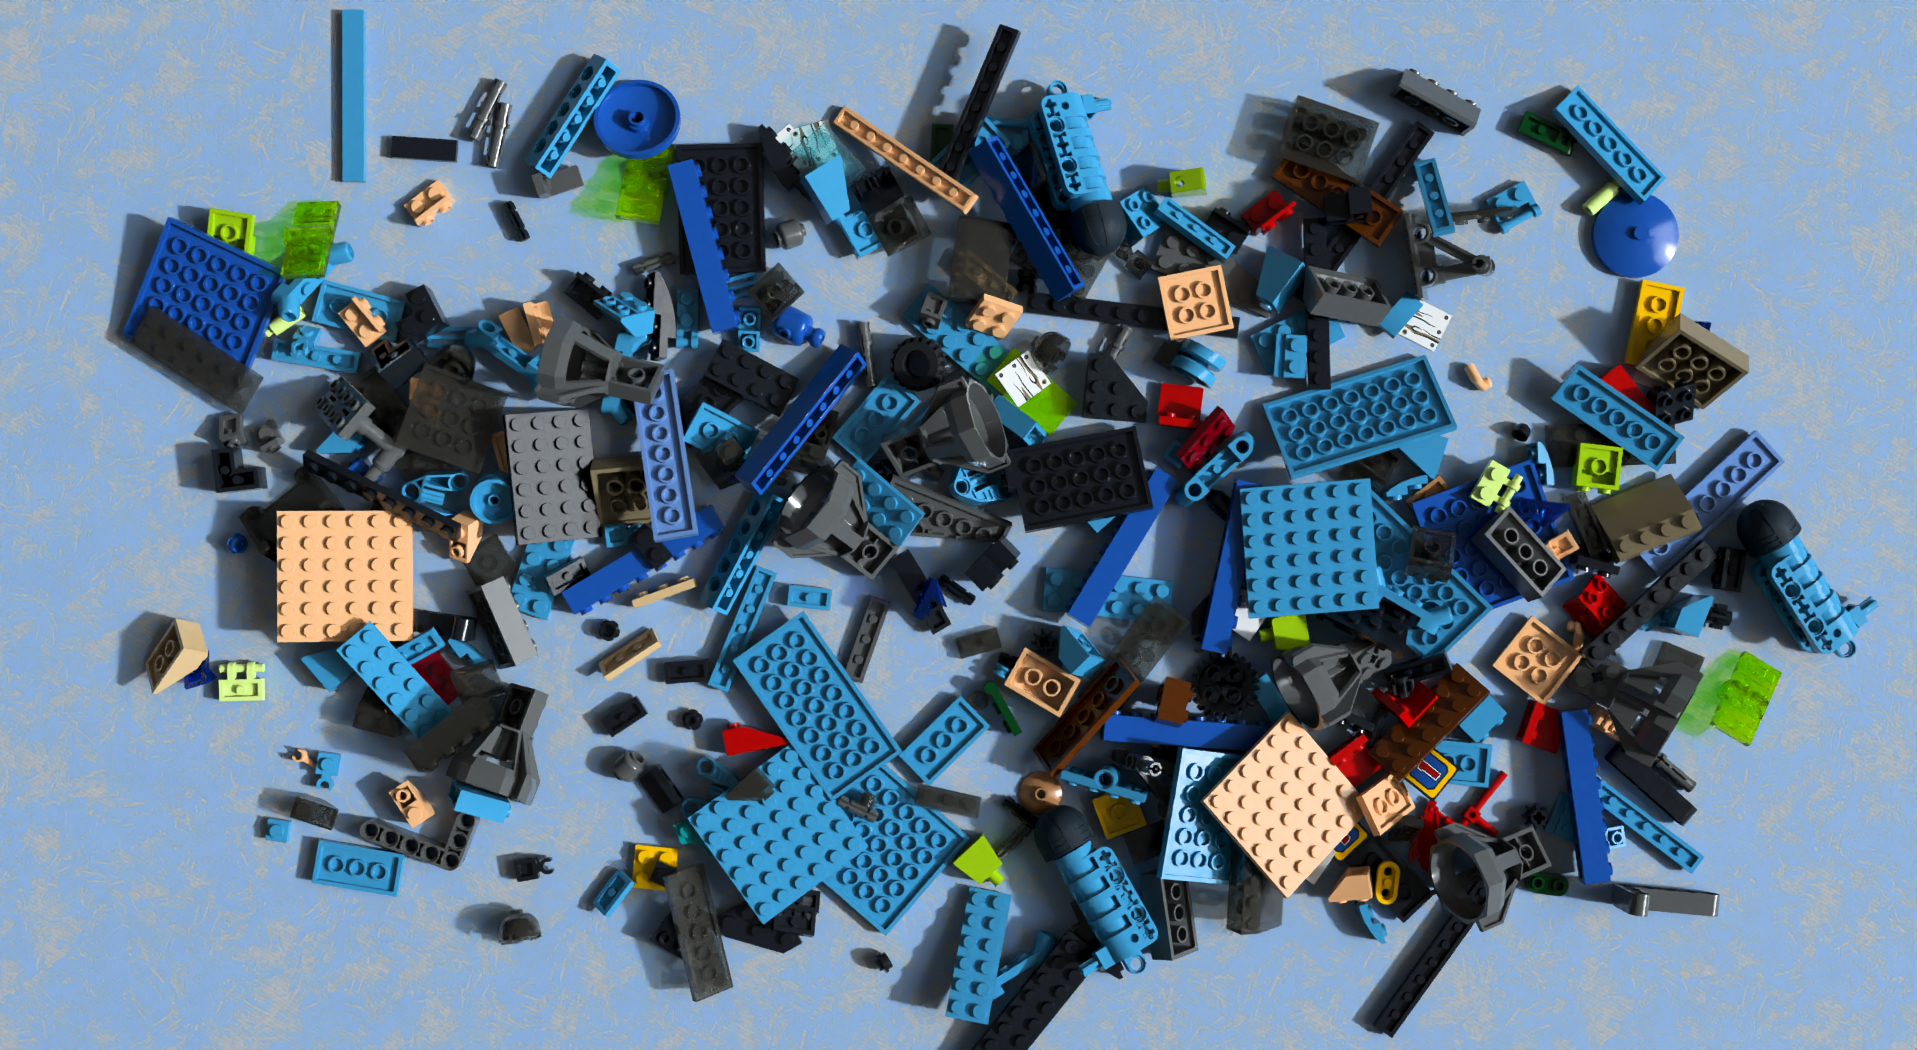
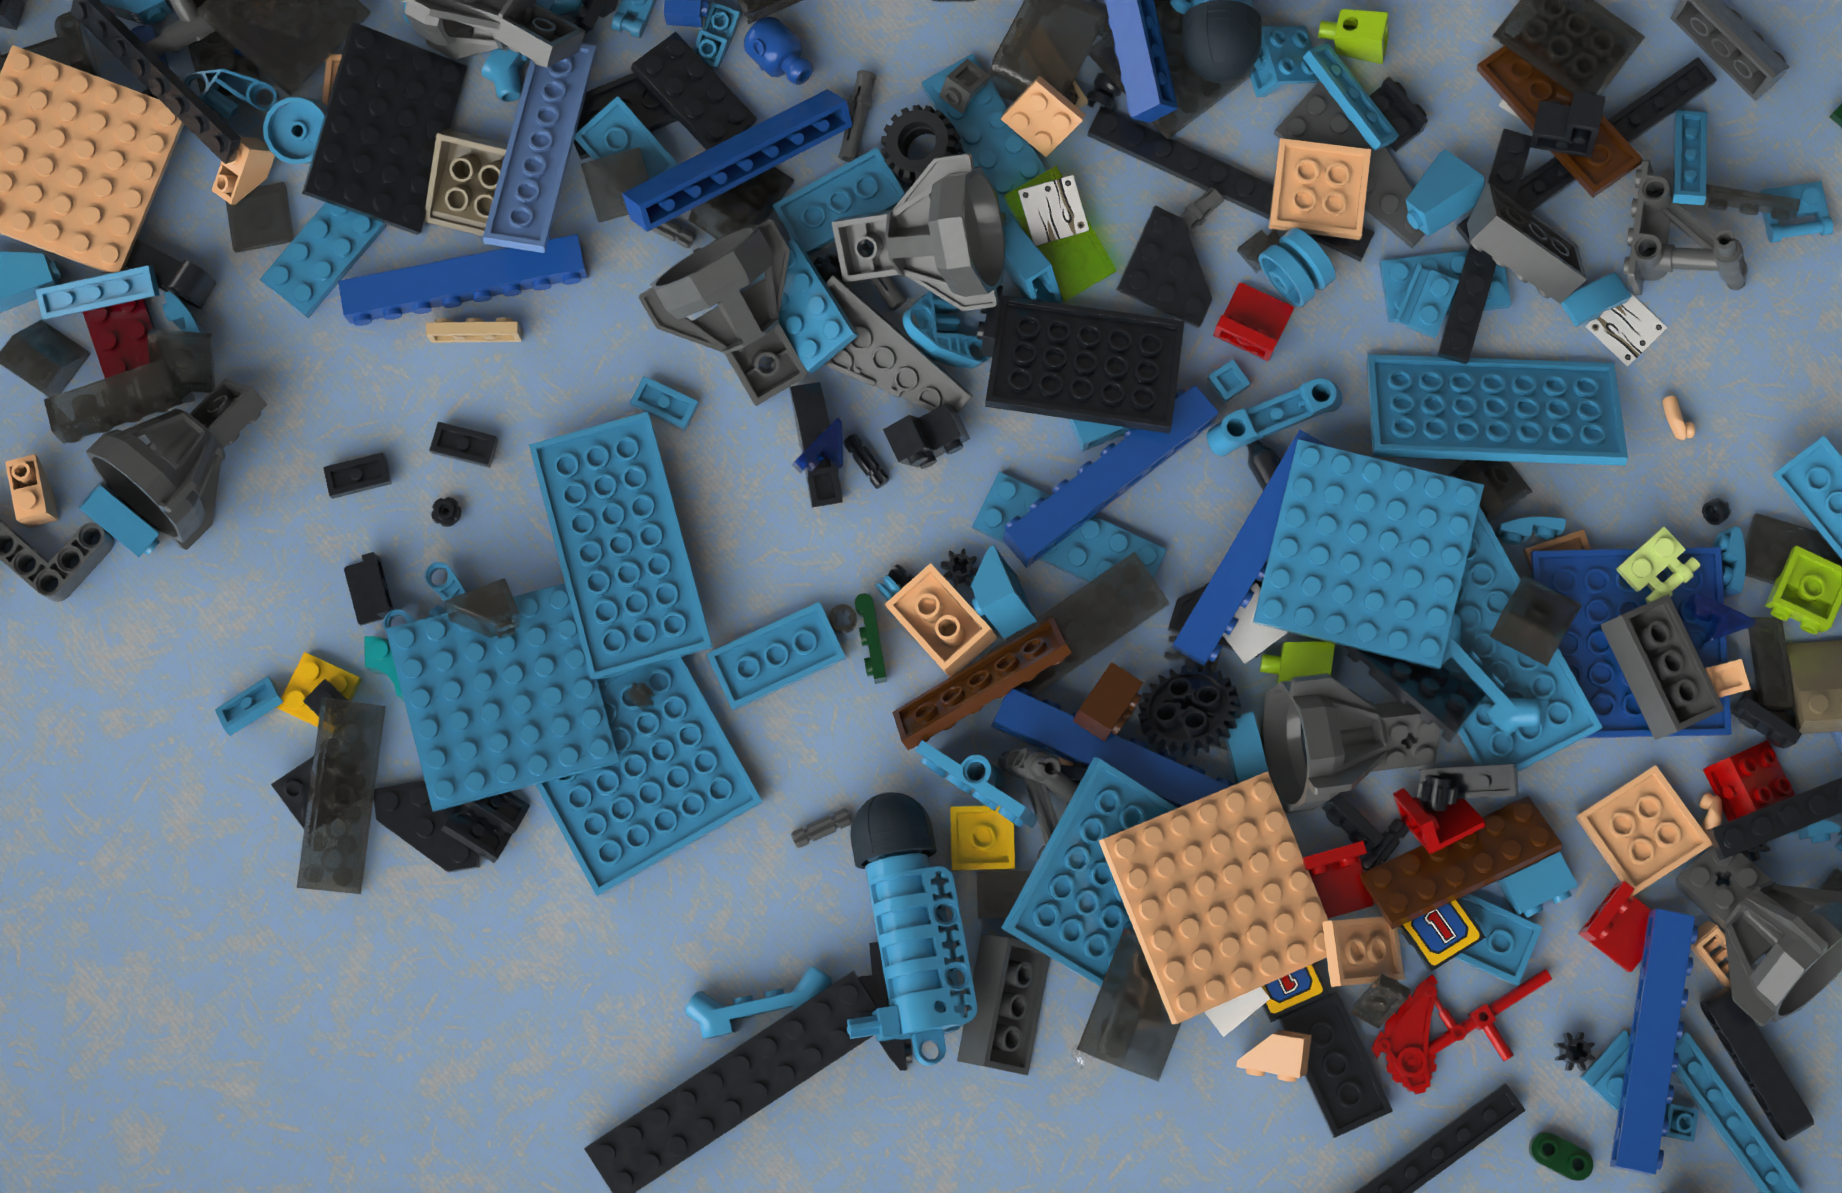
camera: 30 degrees right, 10 degrees down
dark azure plate [336,621,458,746] -> none
slope [466,576,538,670] -> none
clear smoke cylinder [497,909,542,945] -> none
black plate [514,856,554,882] -> none
black plate [543,556,591,596] -> none
tan plate [598,628,662,681] -> none
black plate [599,620,620,641] -> none
dark azure plate [604,522,641,548] -> none
dark grey head [612,750,645,782] -> none
black plate [629,523,674,570] -> none
dark azure brick [698,490,785,615] -> none
dark azure plate [708,565,778,693] -> none
red slope [722,722,791,756] -> none
dark grey axle [837,795,878,822] -> none
dark grey tile [845,595,891,683] -> none
black plate [874,952,893,973] -> none
clear smoke plate [914,784,982,819] -> none
dark azure plate [945,887,1012,1025] -> none
lime torso [953,832,1004,887] -> none
clear smoke plate [955,627,1002,659] -> none
black axle [1002,796,1038,829] -> none
medium nougat dish [1019,771,1062,814] -> none
clear smoke cylinder [1031,331,1071,375] -> none
clear smoke plate [1115,242,1154,280] -> none
dark red plate [1175,405,1235,475] -> none
red bracket [1241,189,1296,236] -> none
dark azure slope [1354,901,1387,944] -> none
yellow plate [1374,860,1400,905] -> none
dark azure slope [1395,435,1448,480] -> none
dark grey plate [1428,822,1552,932] -> none
dark grey pin [1652,752,1697,793] -> none

